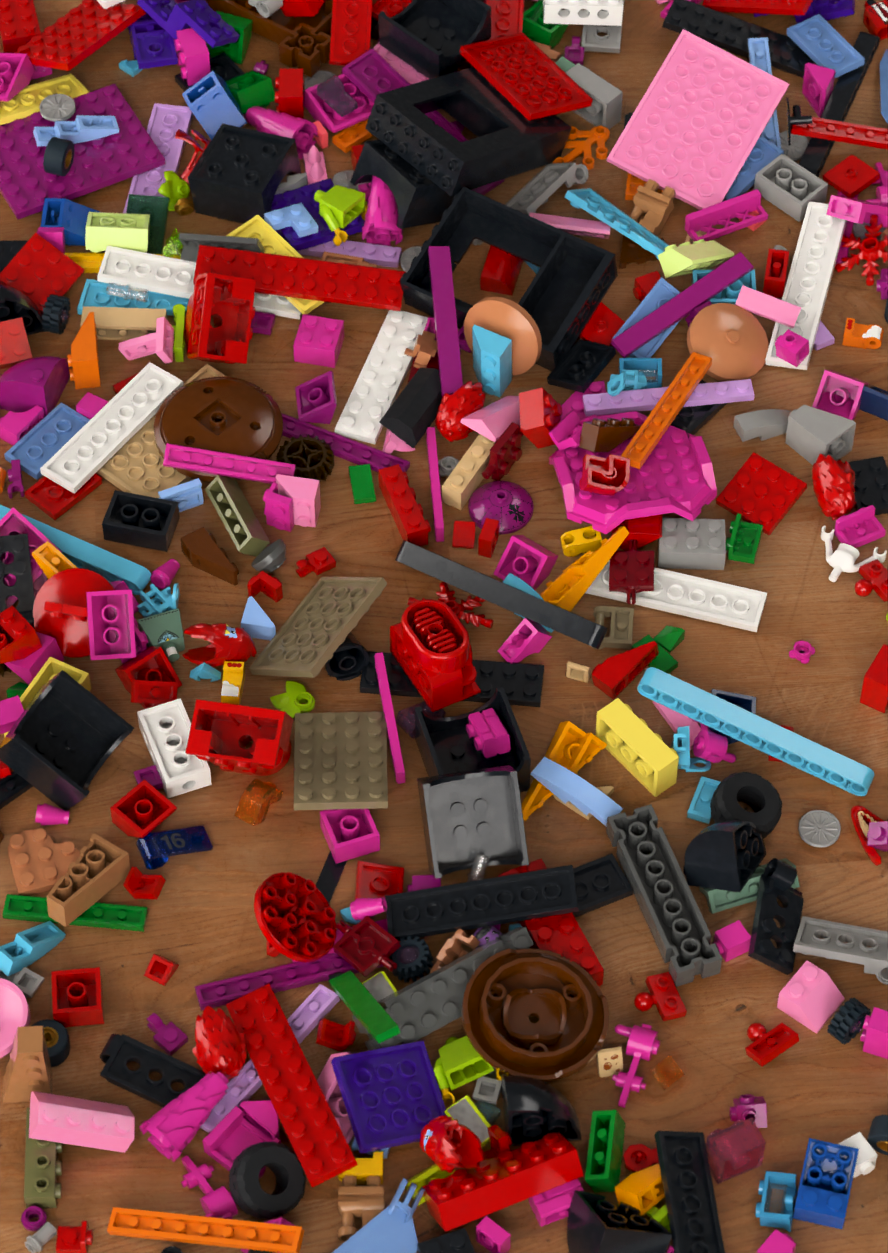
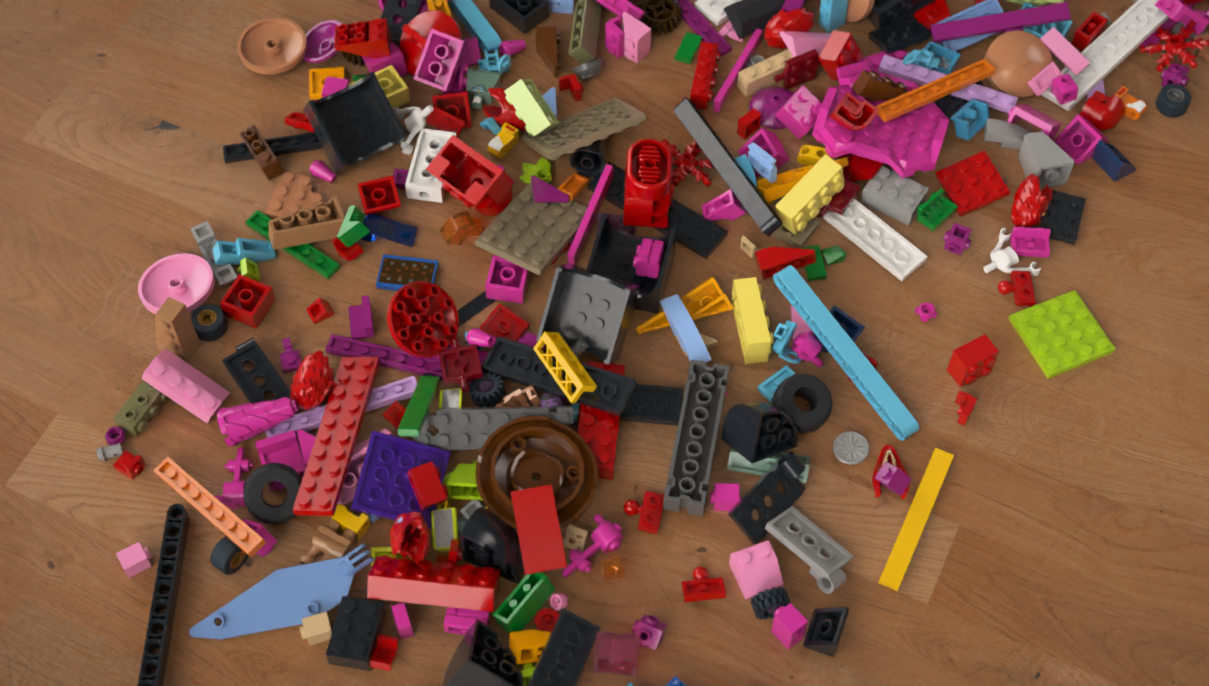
camera: 30 degrees right, 5 degrees up
red plate [296,547,336,578] -> none
red slope [452,521,476,549] -> none
none -> lime tile [237,257,260,281]
none -> green slope [337,205,370,247]
none -> magenta panel [348,295,375,340]
none -> tile [376,254,439,291]
none -> white piece [392,105,434,155]
none -> red brick [407,461,448,511]
none -> yellowish green slope [504,79,560,136]
none -> red tile [510,484,567,575]
none -> magenta tile [531,175,569,202]
none -> yellow fence [533,331,597,403]
none -> bright pink hinge [550,593,568,610]
none -> orange tile [557,173,589,201]
none -> light blue plate [748,142,777,183]
none -> dark pink brick [774,85,822,139]
none -> light yellow brick [775,154,845,235]
none -> magenta brick [943,222,972,255]
none -> dark azure window [950,99,990,141]
none -> dark pink panel [1007,104,1062,140]
none -> bright pink tile [1027,62,1063,96]
none -> red brick [1079,90,1126,130]

